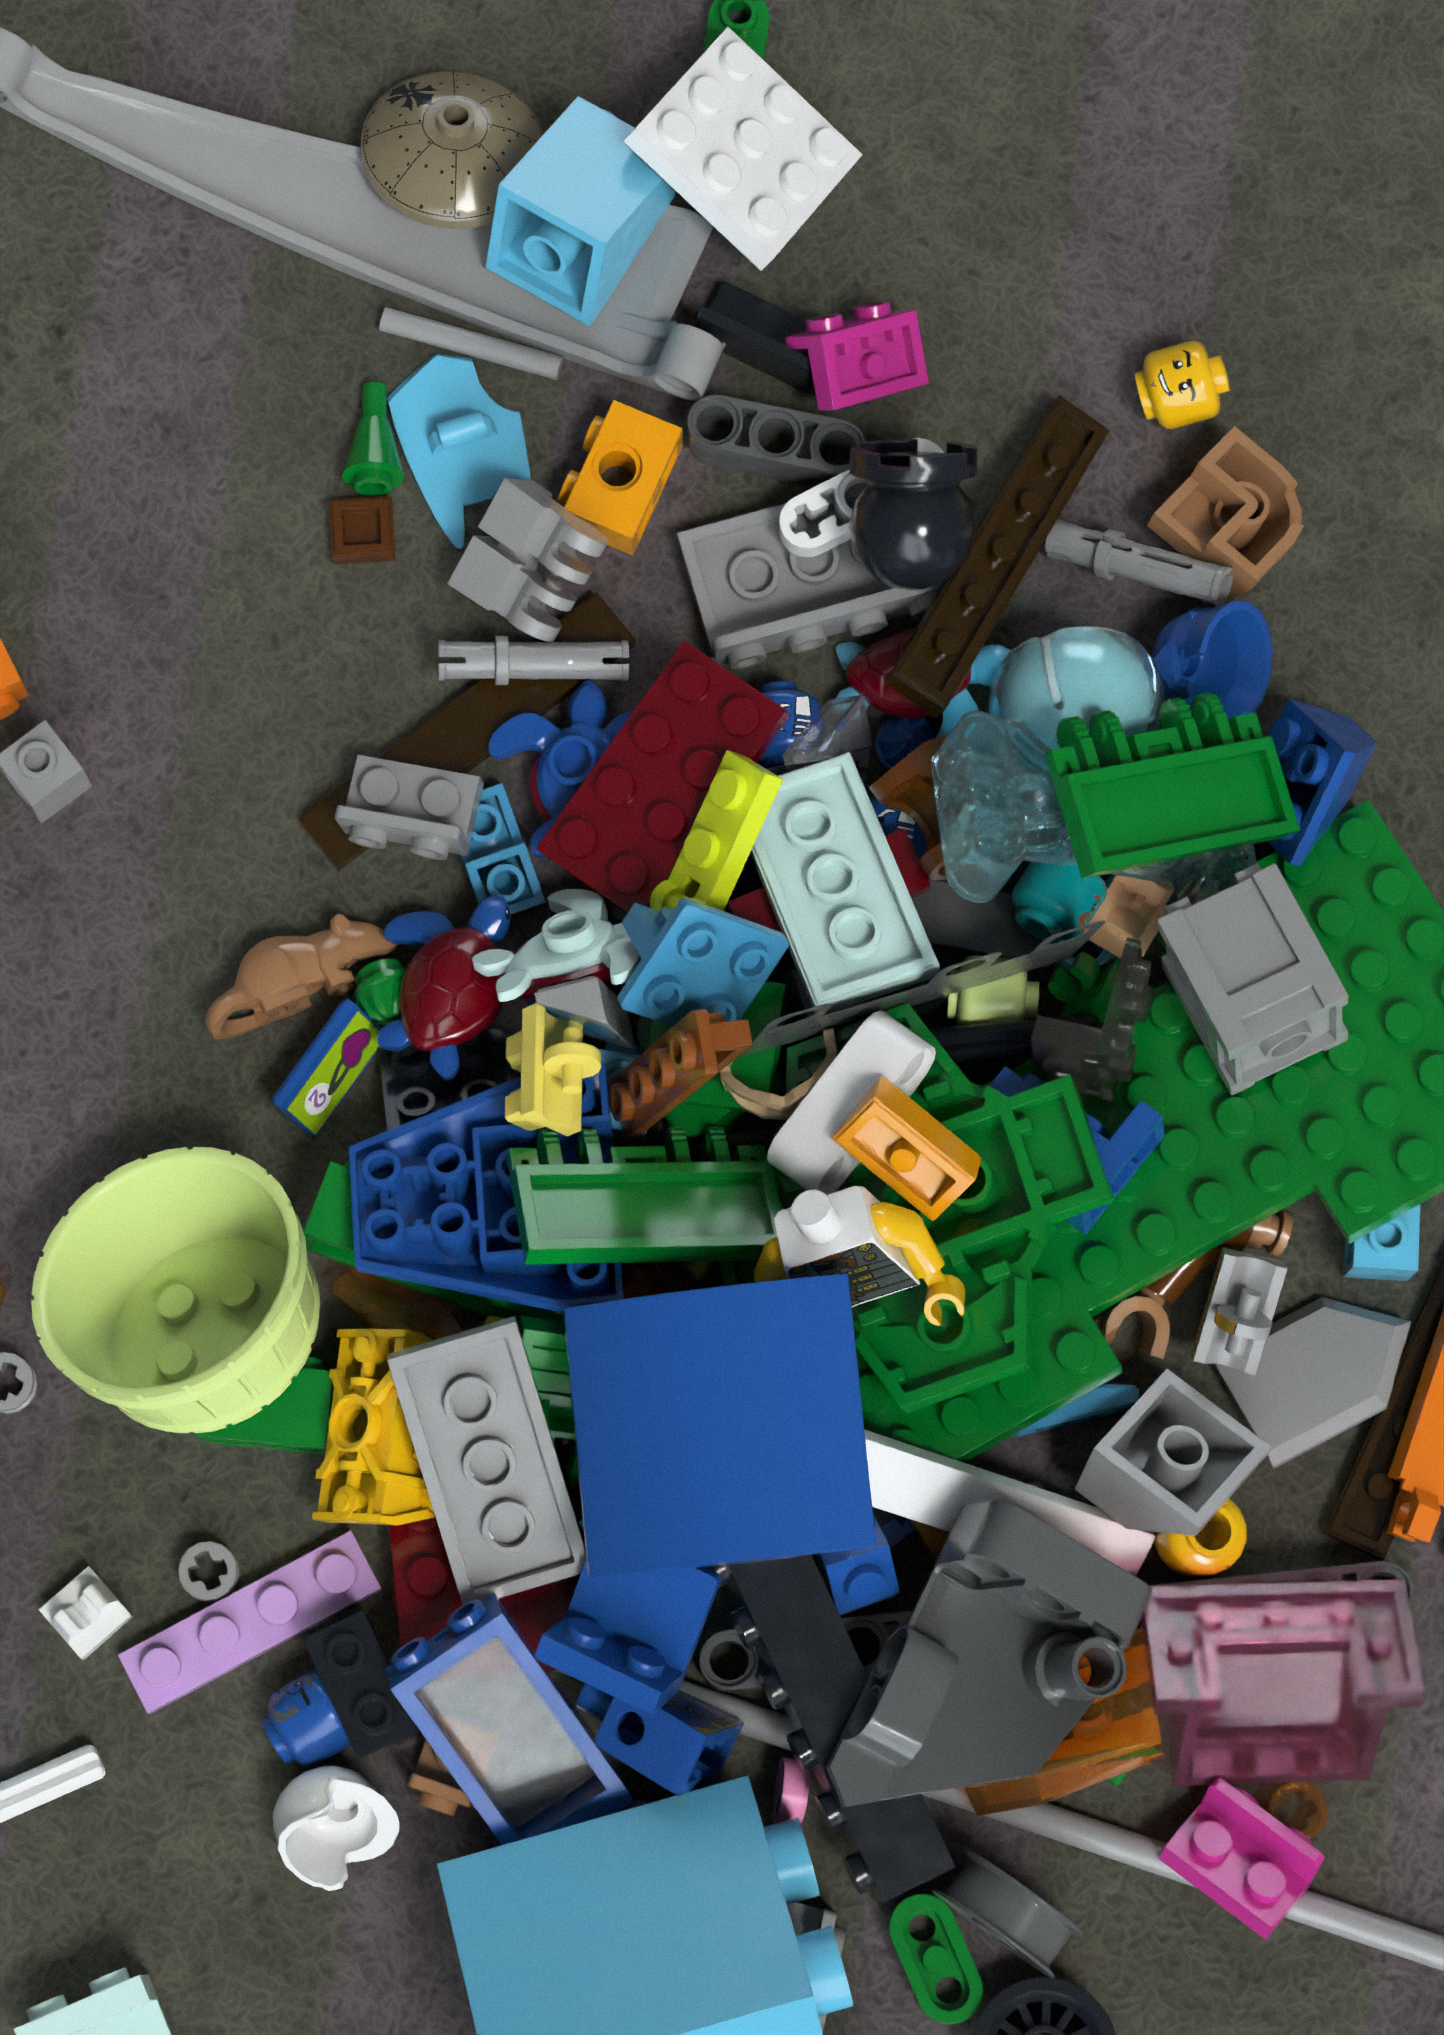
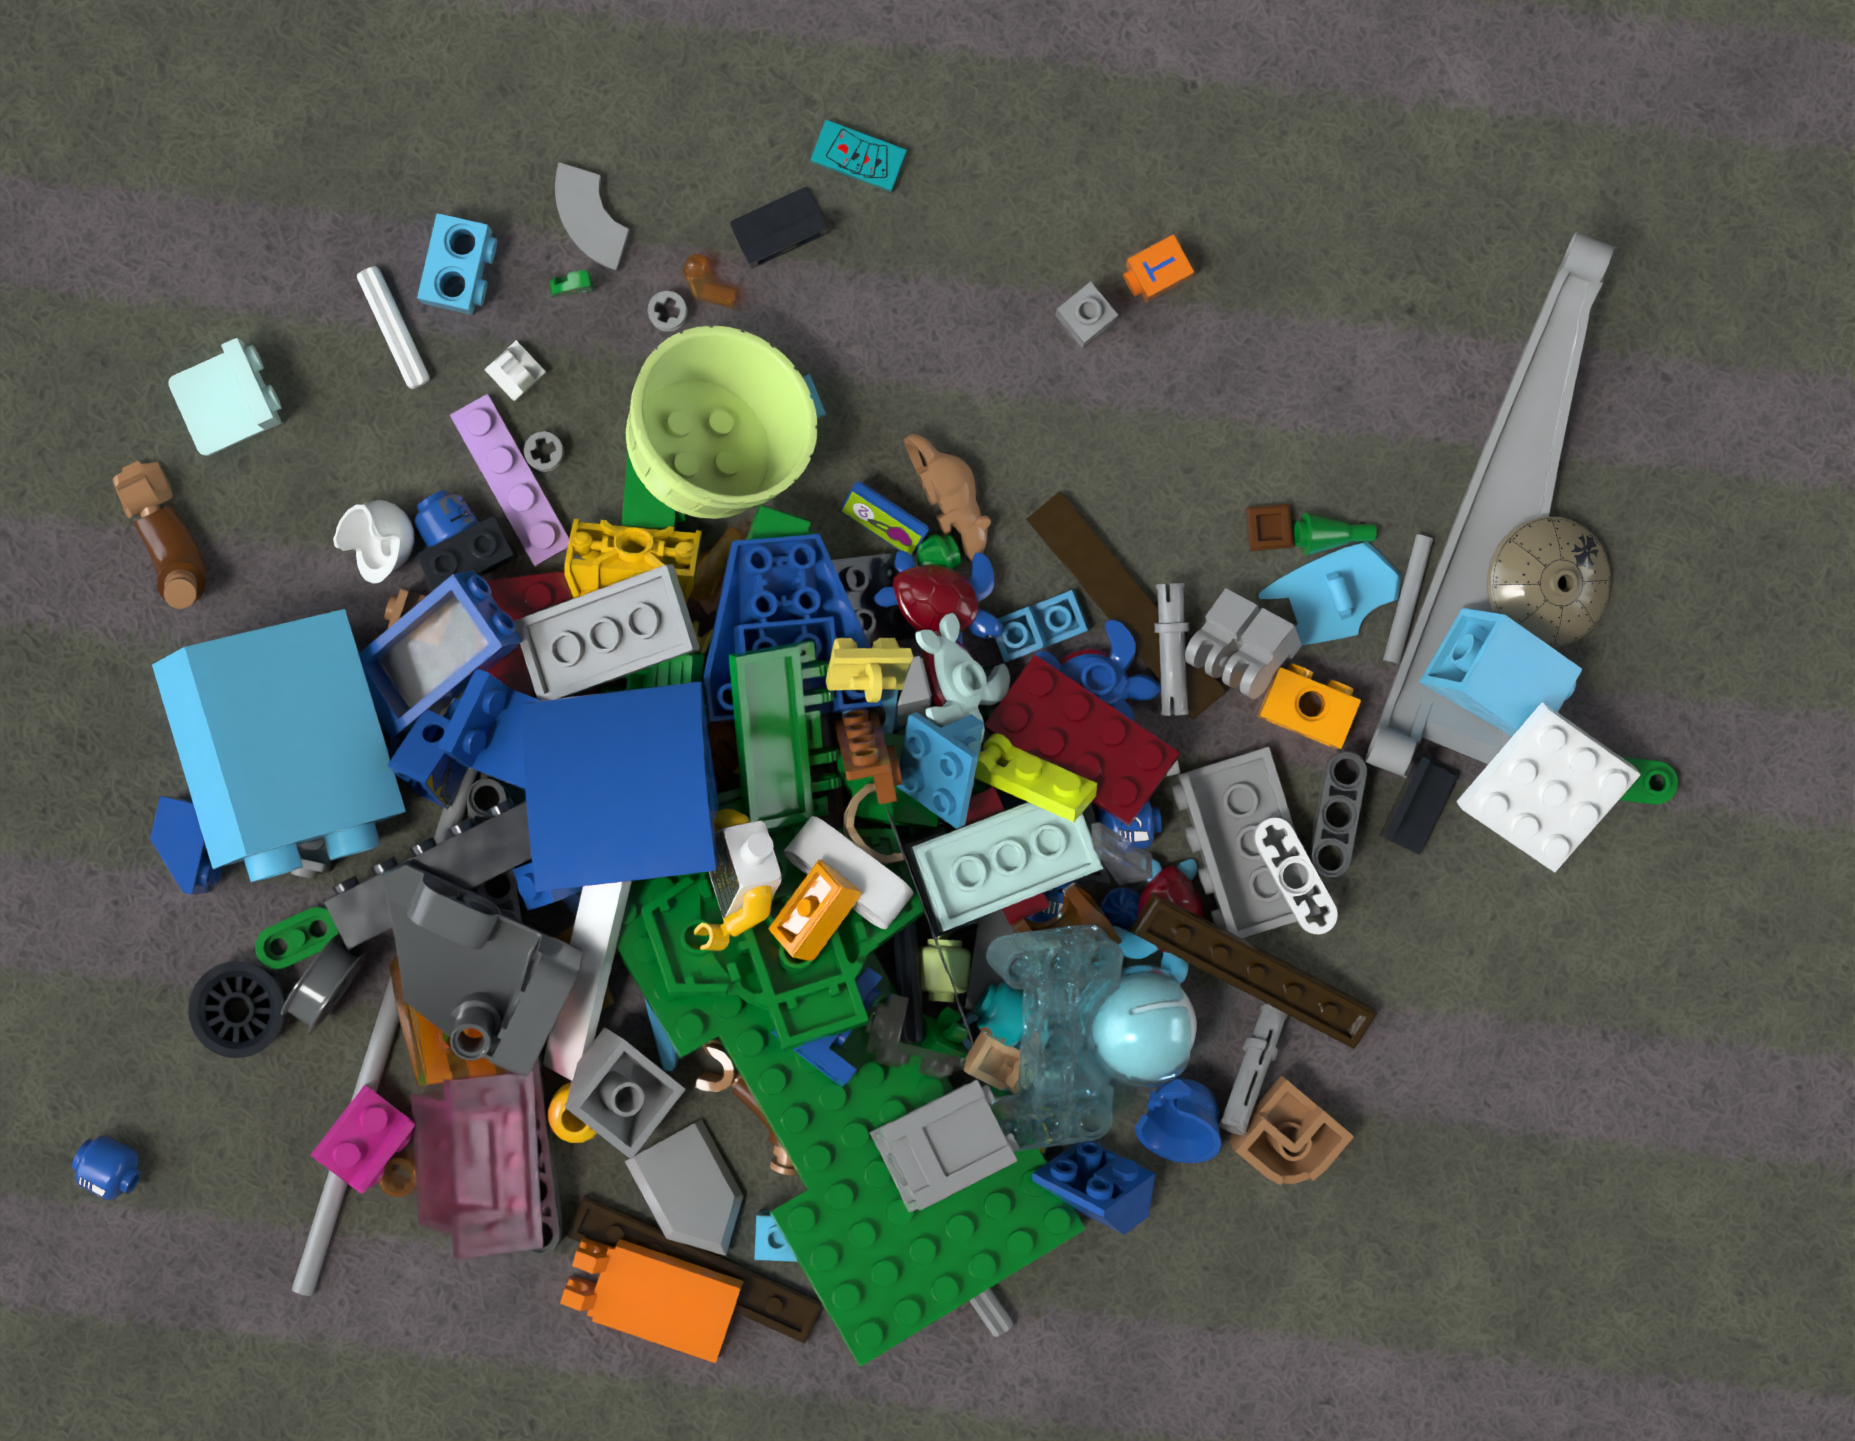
camera: 90 degrees right, 10 degrees up
light grey bracket [334,755,484,860] -> none
bright pink tile [772,1757,810,1824] -> none
dark pink bracket [785,301,929,411] -> none
black tile [849,439,978,590] -> none
green hinge [1044,692,1300,879] -> none
yellow head [1135,341,1231,429] -> none
light grey hips [1191,1247,1288,1375] -> none

